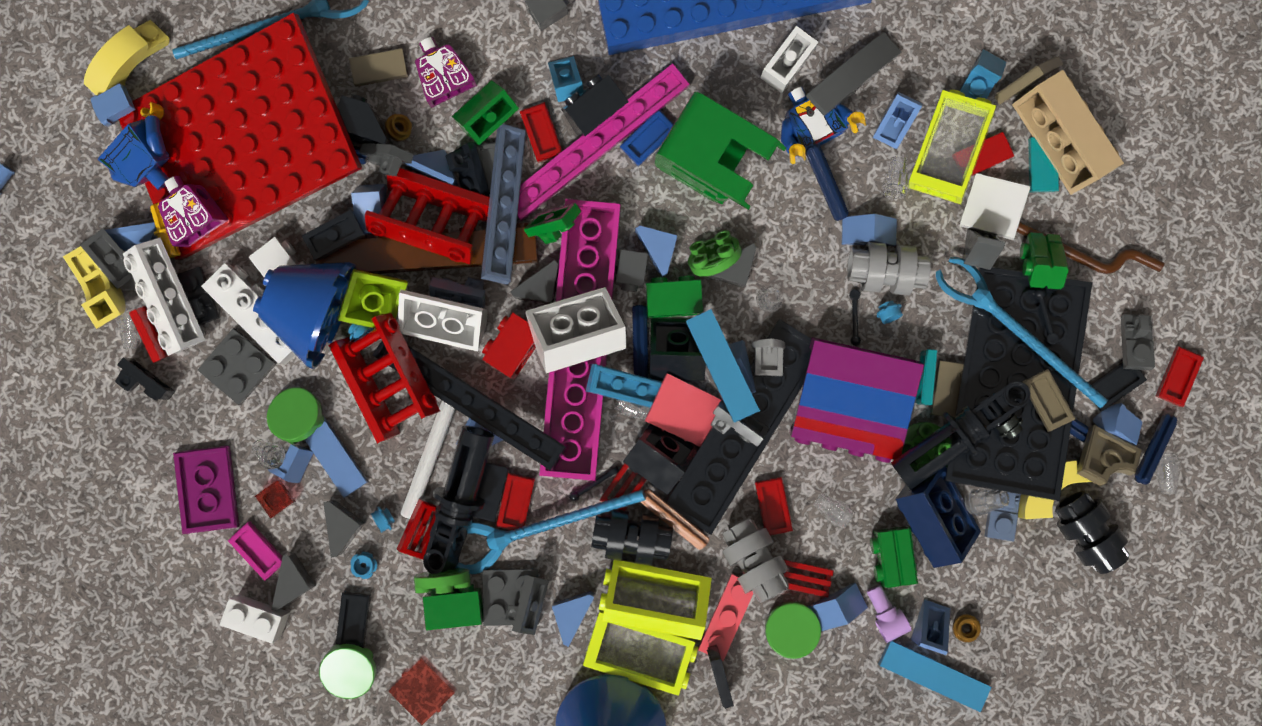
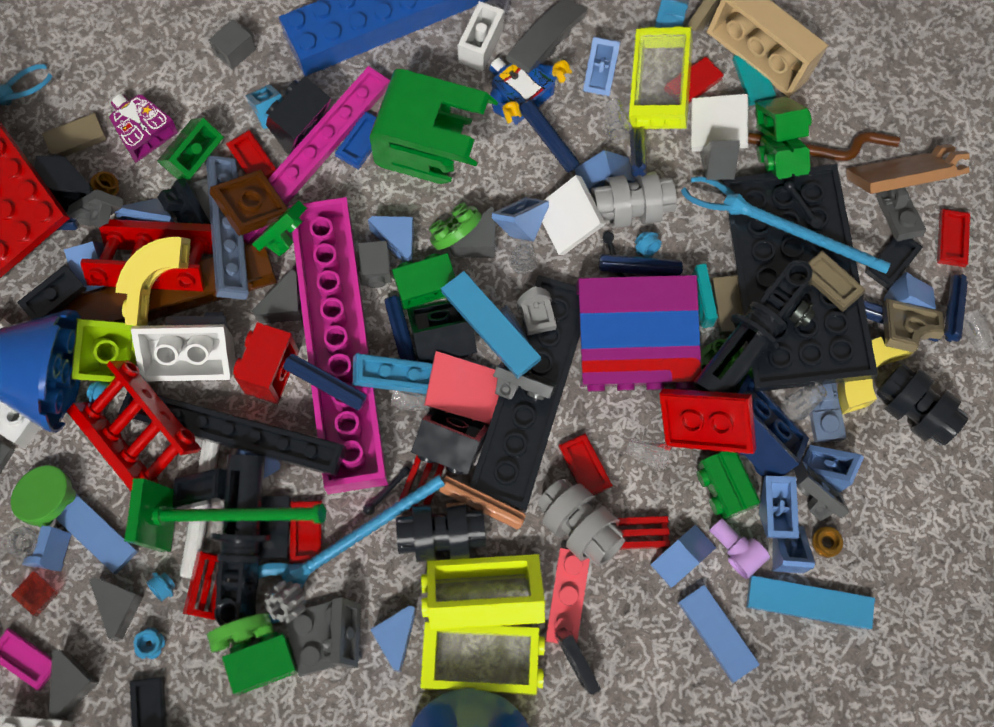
camera: 15 degrees left, 15 degrees down
white slope [526,287,626,373] -> none
bright green tile [765,602,821,659] -> none
none -> light yellow arch [115,237,191,326]
none -> green tile [124,478,326,552]
none -> black tile [172,468,226,509]
none -> reddish brown tile [209,170,288,236]
none -> light grey gear [265,580,307,623]
none -> dark blue axle [283,354,367,410]
none -> medium blue slope [492,197,549,242]
none -> white tile [542,175,606,255]
none -> dark blue axle [598,254,683,276]
none -> axle [630,128,647,177]
none -> red tile [659,389,756,454]
none -> medium blue tile [678,585,760,683]
none -> green brick [755,96,812,142]
none -> medium blue slope [759,476,799,539]
none -> dark grey hinge [793,461,849,521]
none -> medium blue slope [803,445,864,492]
none -> medium nougat tile [846,144,970,194]

